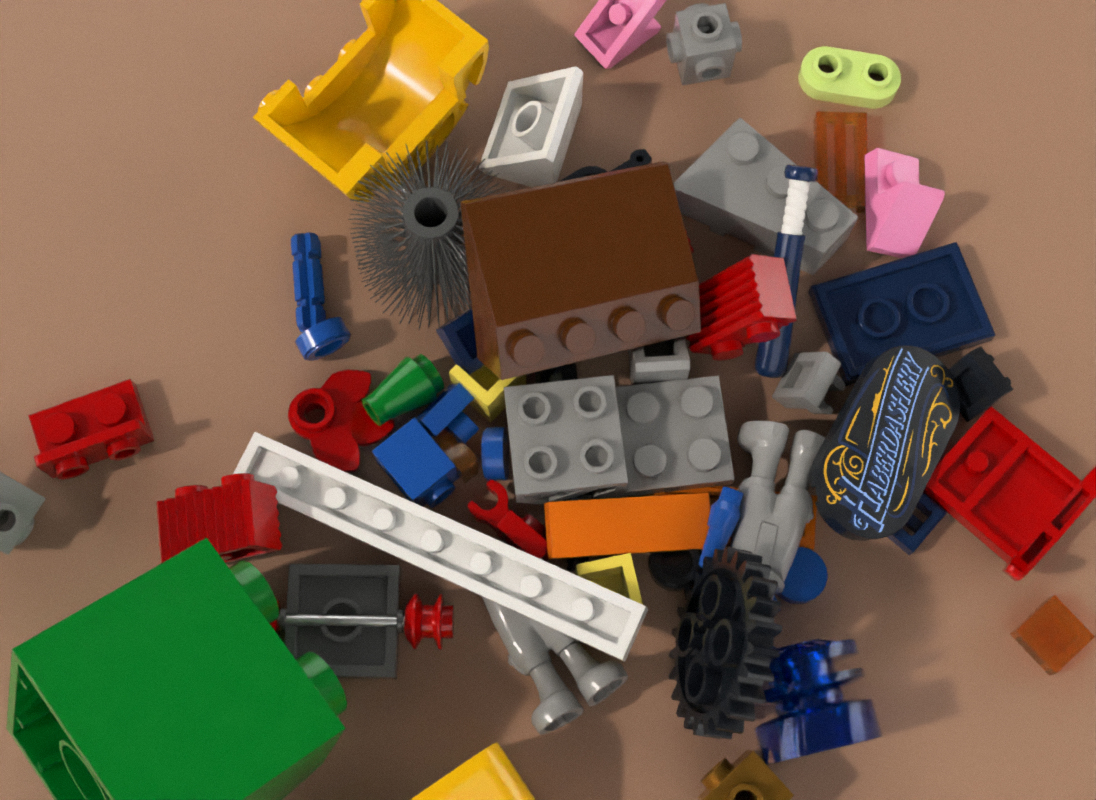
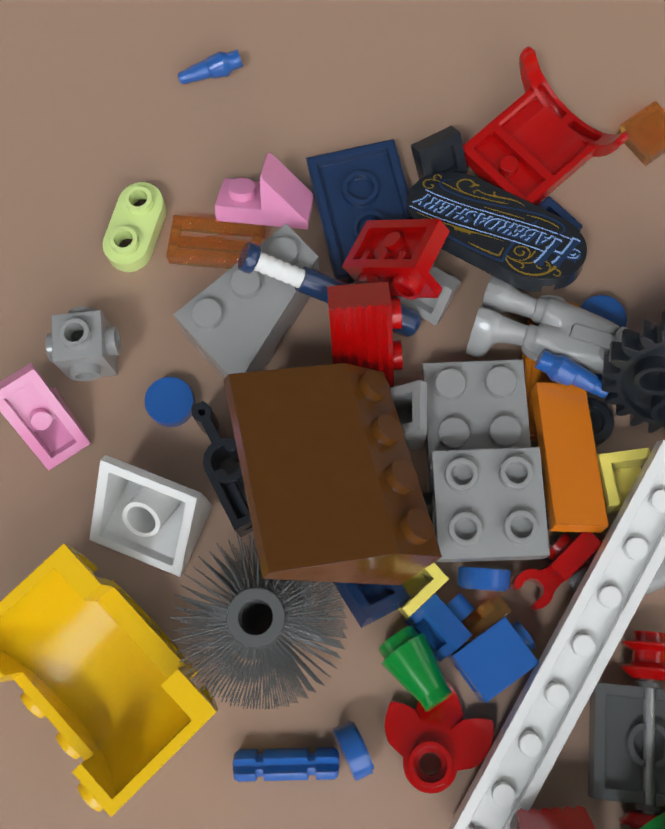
camera: 80 degrees left, 0 degrees up
none -> blue tile [145,377,196,427]
none -> blue piece [178,49,243,85]
none -> red bracket [342,218,450,300]

